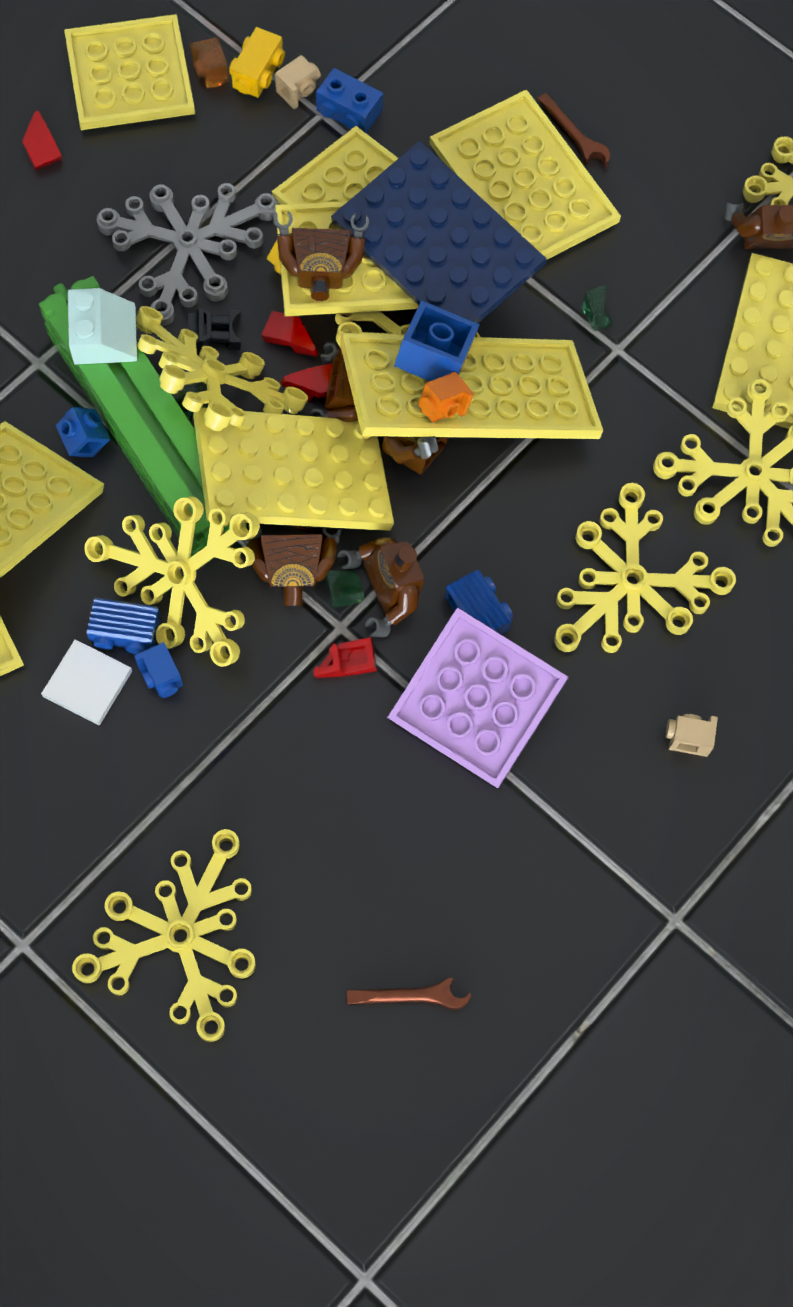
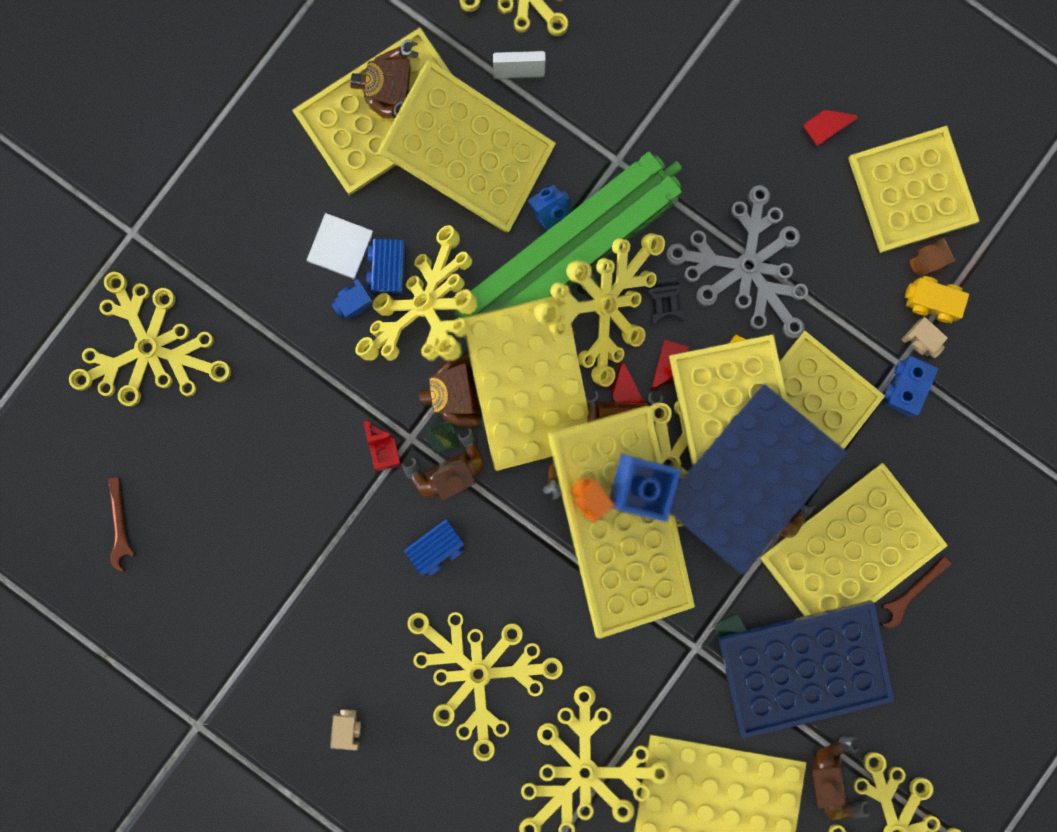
camera: 85 degrees right, 15 degrees up
light aqua slope [68,288,137,365] -> none
reddish brown torso [273,211,370,301] -> none
lavender plate [387,608,568,788] -> none
none -> dark blue plate [718,600,894,739]

